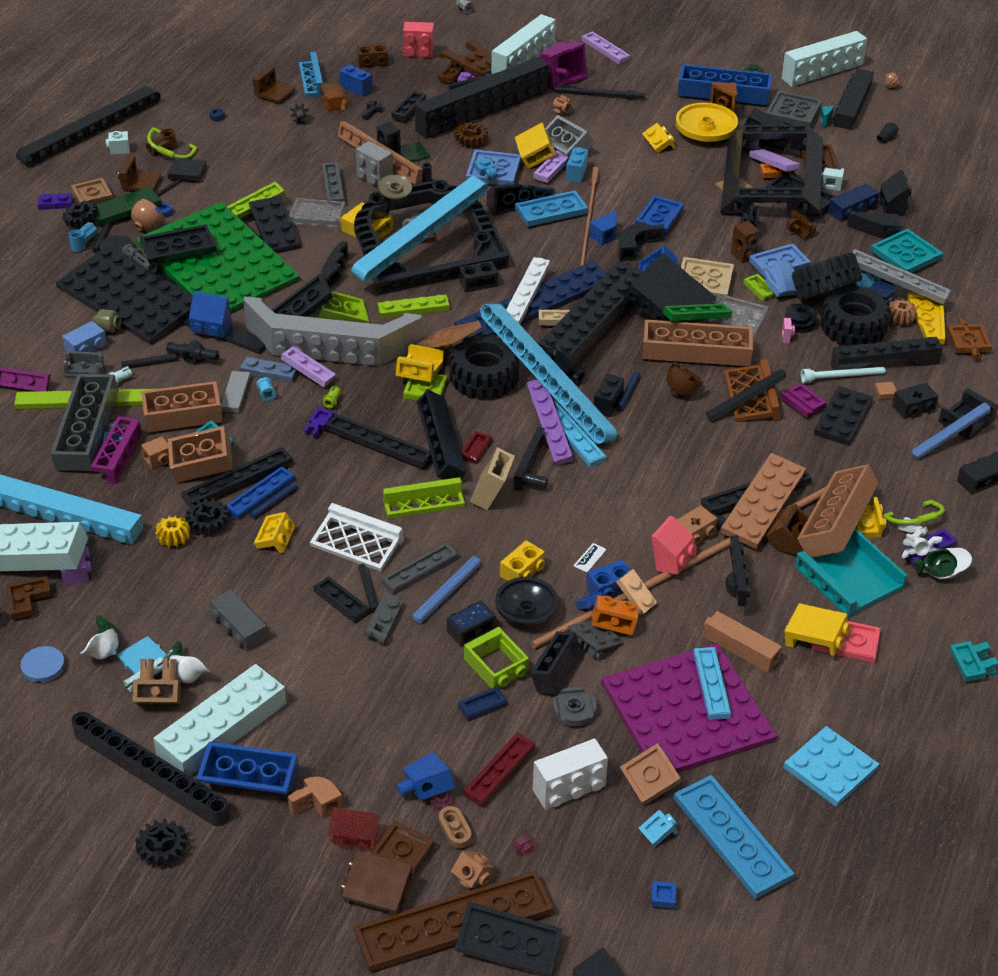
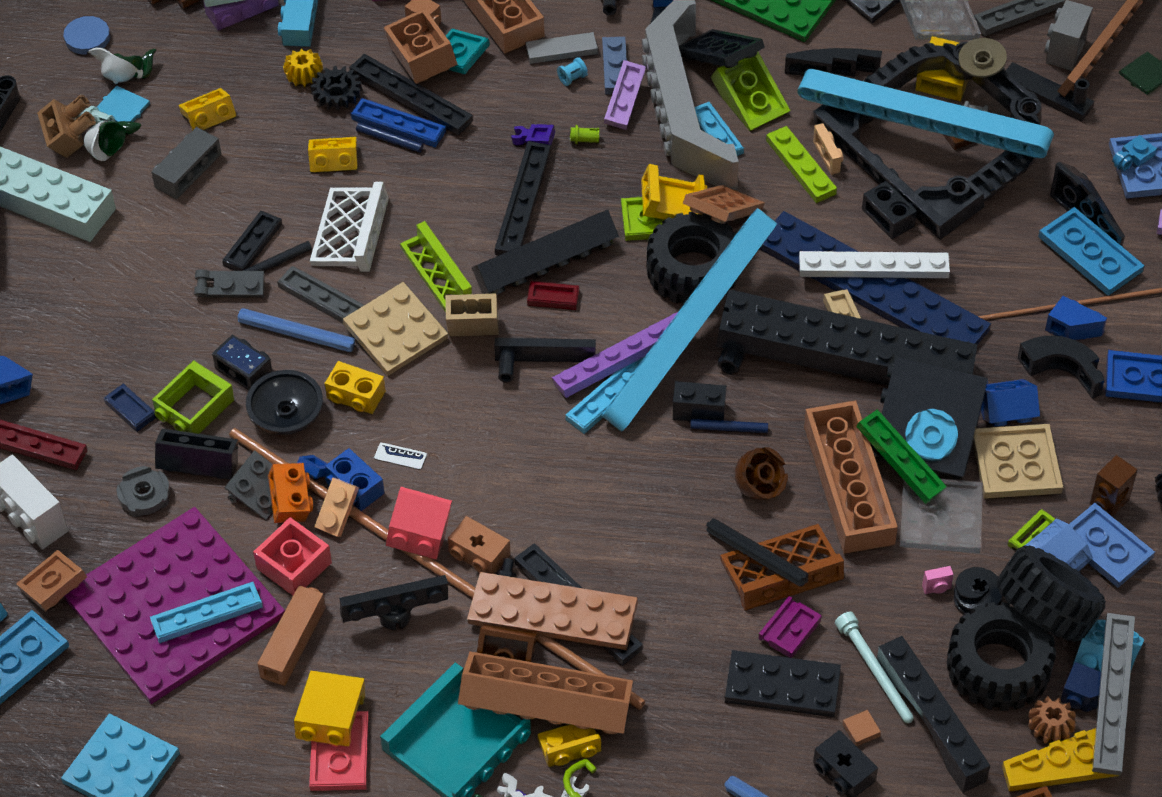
camera: 75 degrees right, 10 degrees up
black brick [376,121,401,155] -> none
none -> yellow bracket [178,88,236,131]
none -> coral brick [253,517,332,596]
none -> tan plate [343,282,448,376]
none -> light nougat plate [813,123,843,175]
none -> medium azure tile [905,409,958,461]

